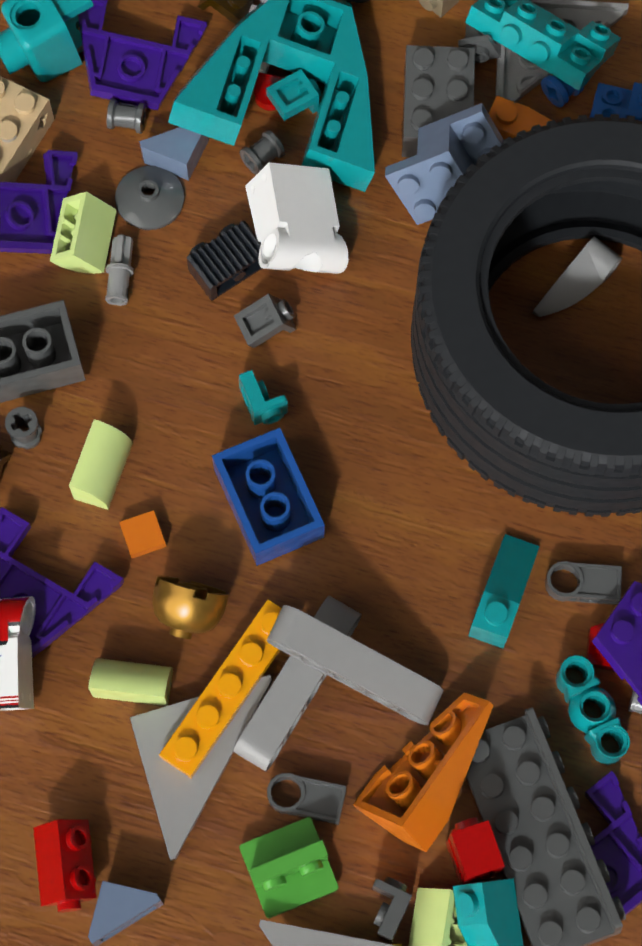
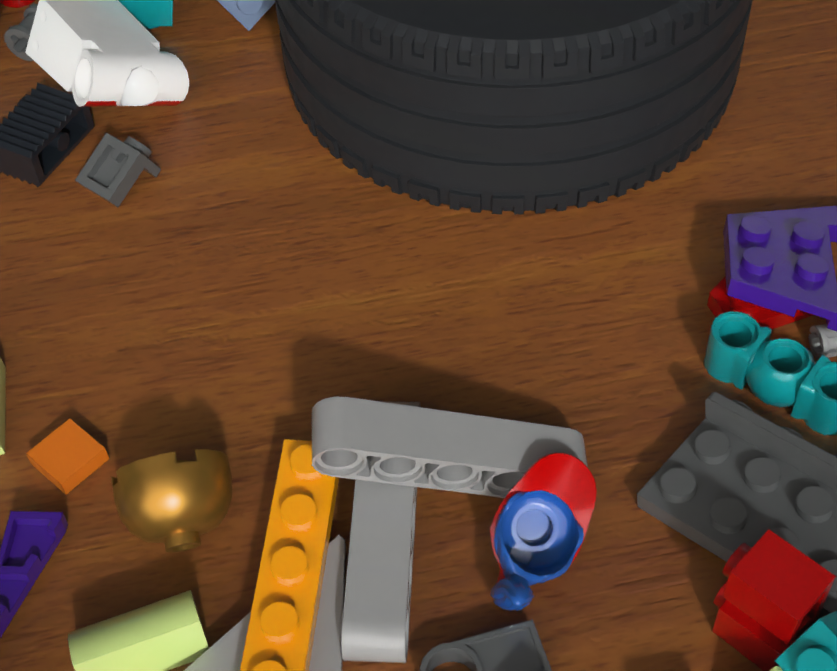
camera: 25 degrees left, 20 degrees down
blue brick [212,428,325,566] -> none
teal bracket [239,370,288,425] -> none
orange wedge [353,692,494,852] -> none
teal slope [468,534,540,649] -> none
dark grey piece [545,561,622,605] -> none
none -> blue hair [490,452,597,611]

